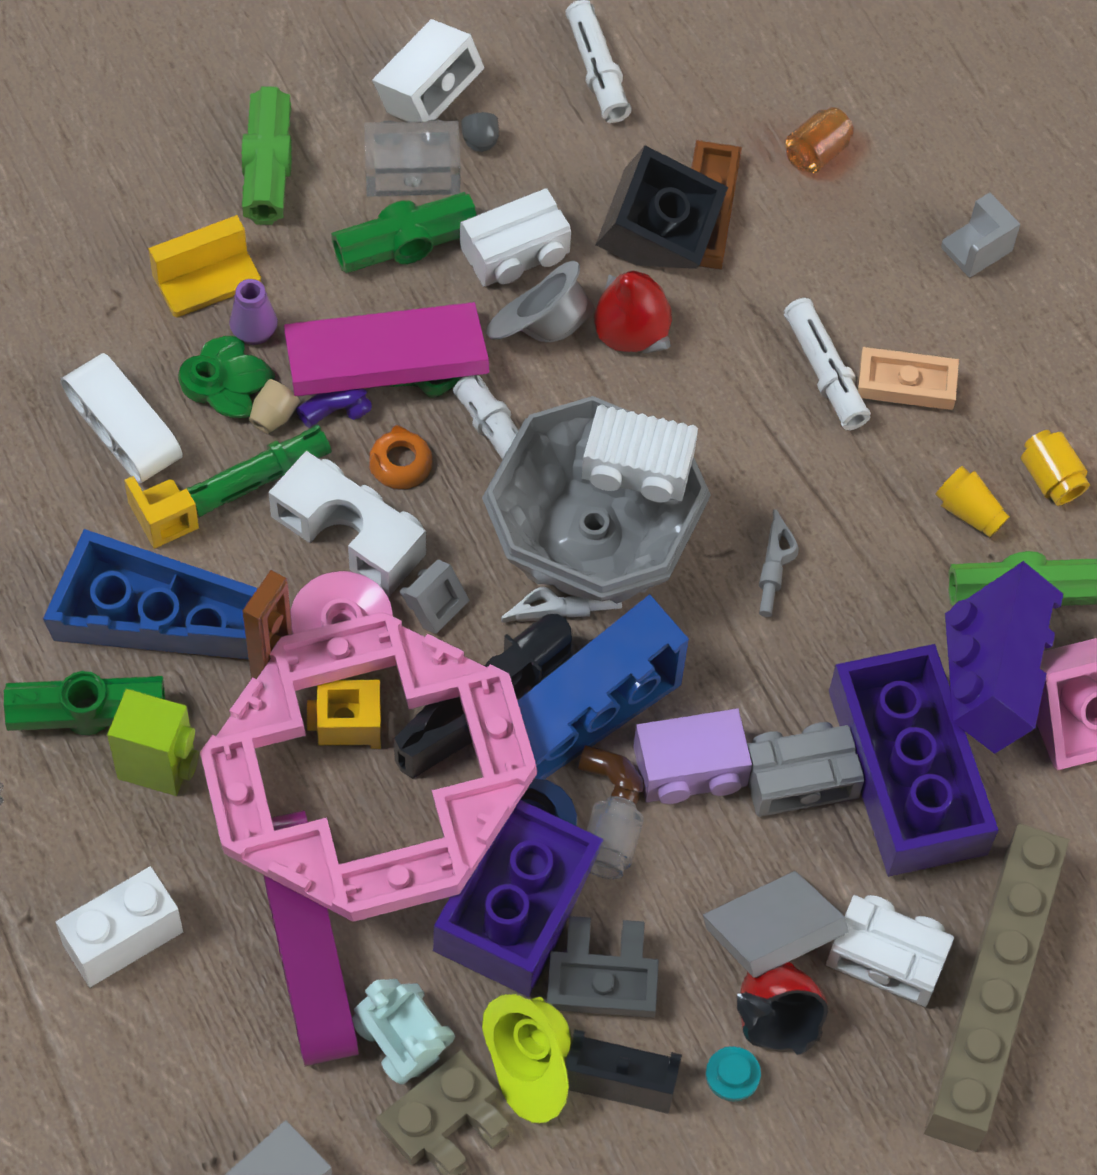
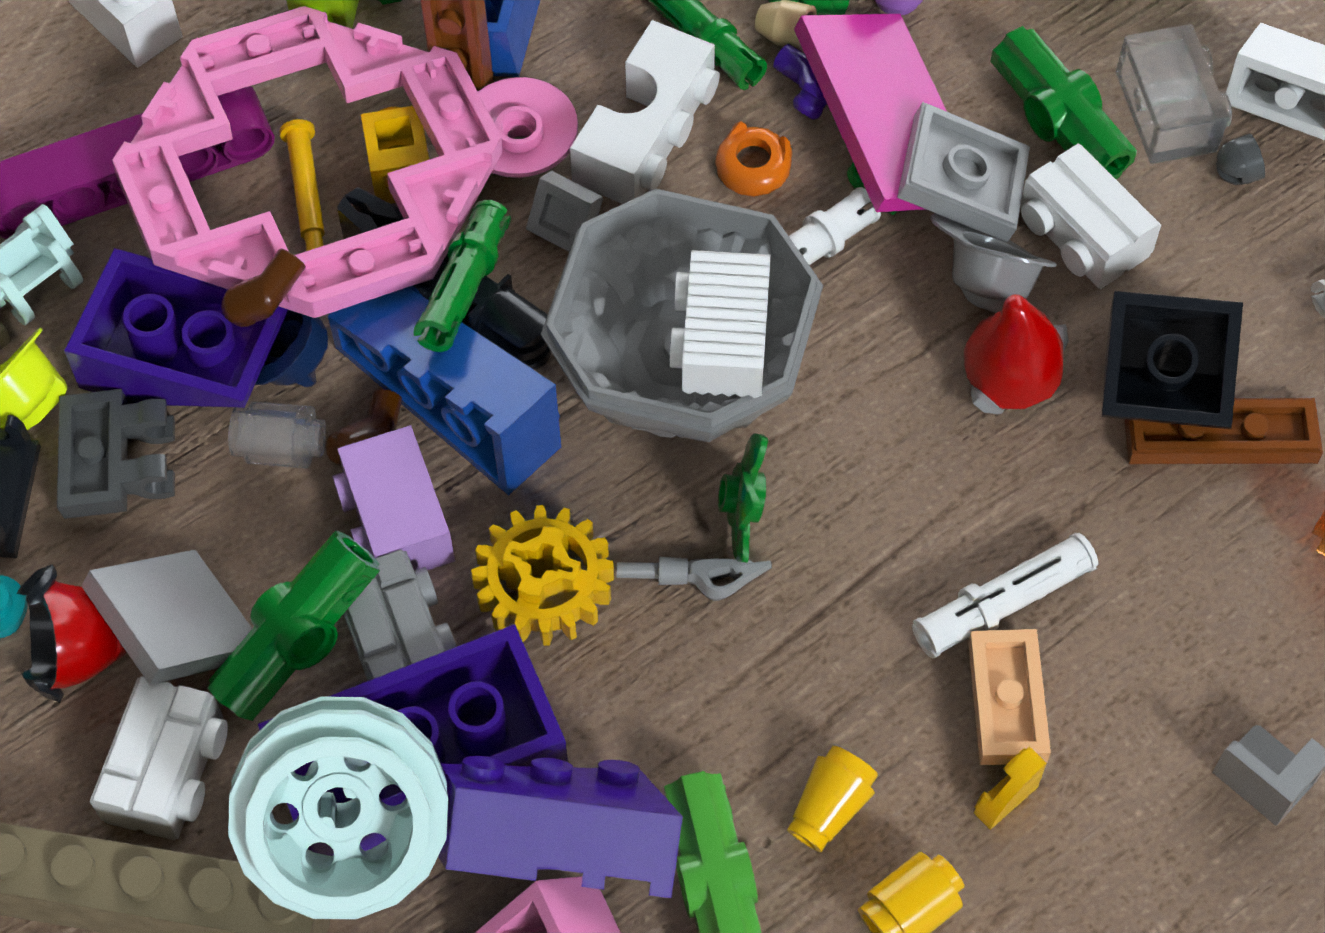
camera: 85 degrees right, 0 degrees up
none -> green piece [208,530,380,721]
none -> reddish brown arm [221,248,306,327]
none -> light aqua wheel [228,696,448,919]
none -> yellow piece [279,119,325,251]
none -> green pin [413,200,511,352]
none -> yellow gear [471,505,614,646]
none -> green plate [718,433,768,563]
none -> light grey tile [897,102,1030,242]
none -> yellow tile [974,746,1047,830]

